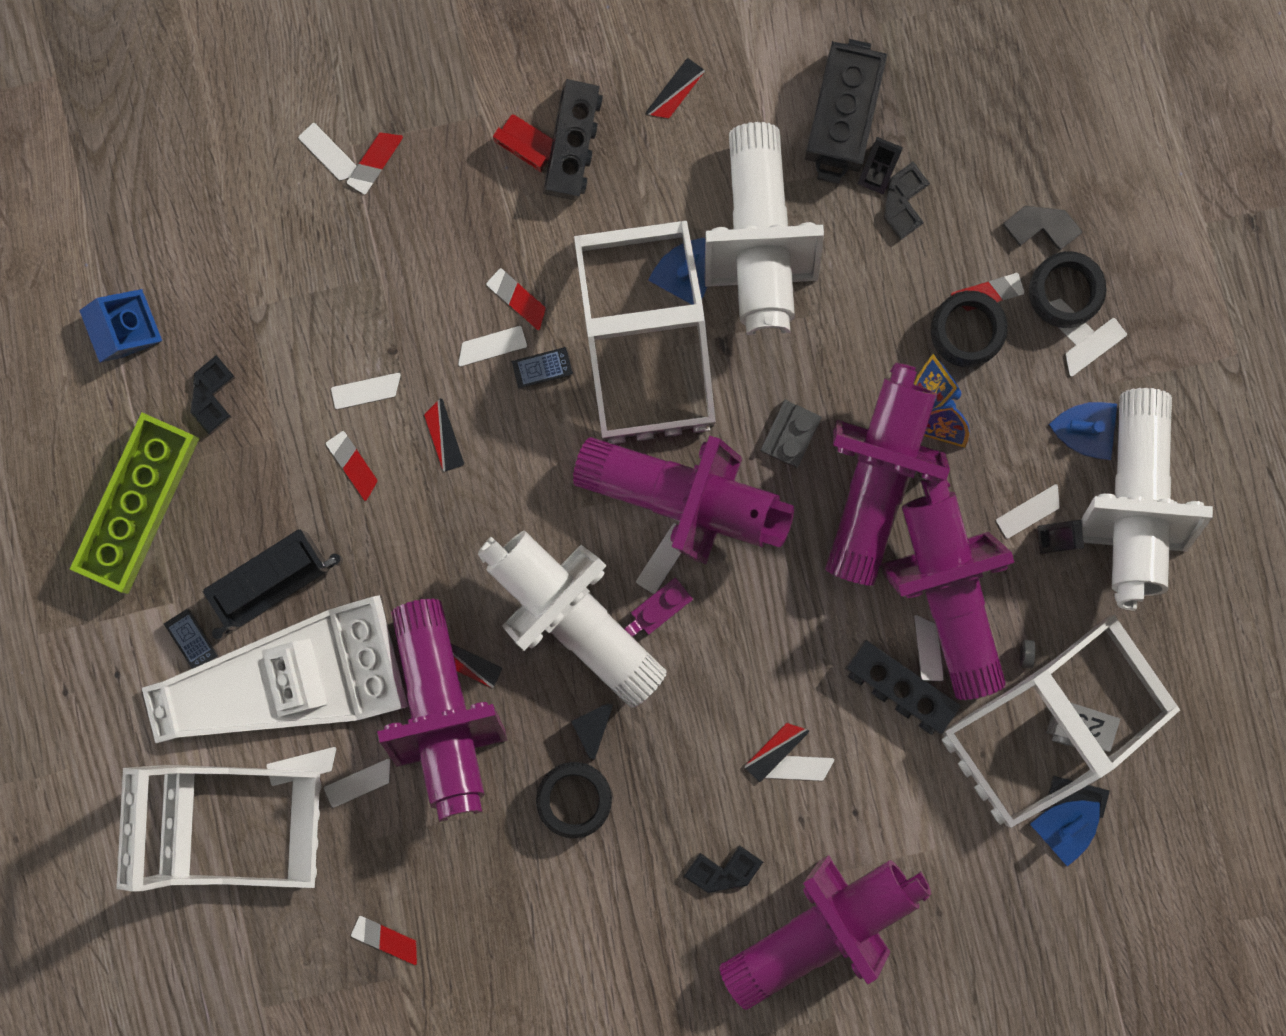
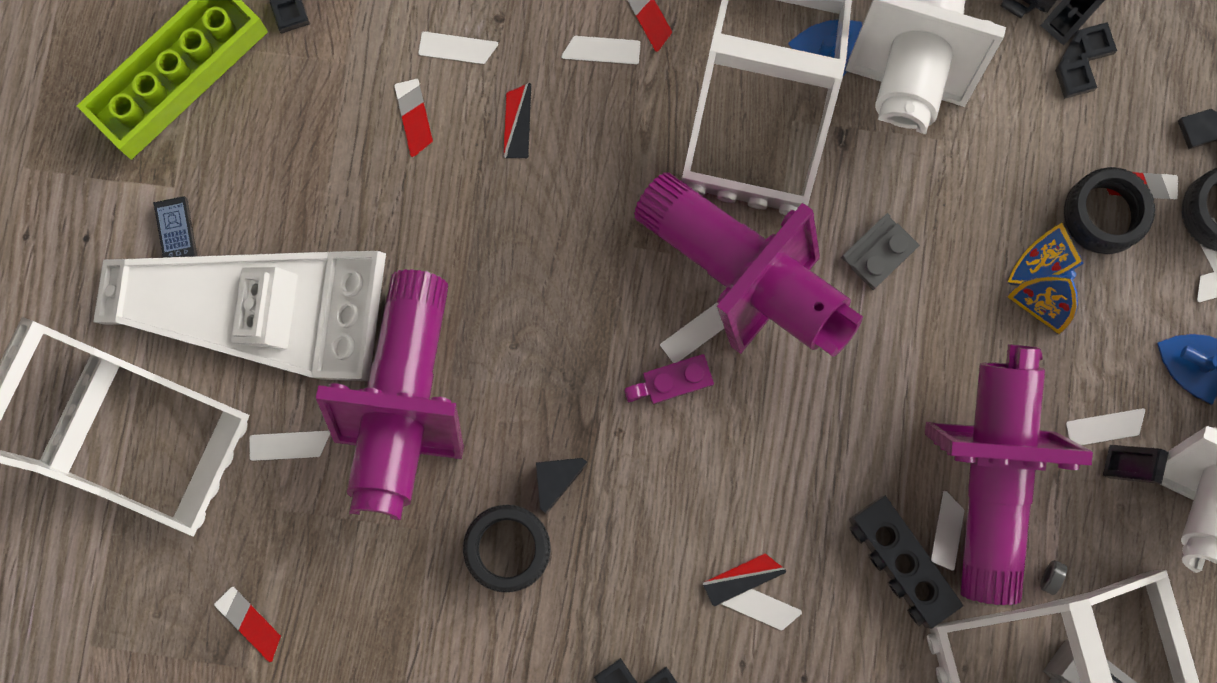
camera: 20 degrees right, 5 degrees down
black container [202,529,343,640] -> none
white sticker [267,747,336,786] -> none
black sticker [451,643,502,688] -> none
white piece [478,531,667,708] -> none
tile [511,347,573,389] -> none
magenta piece [825,363,950,586] -> none

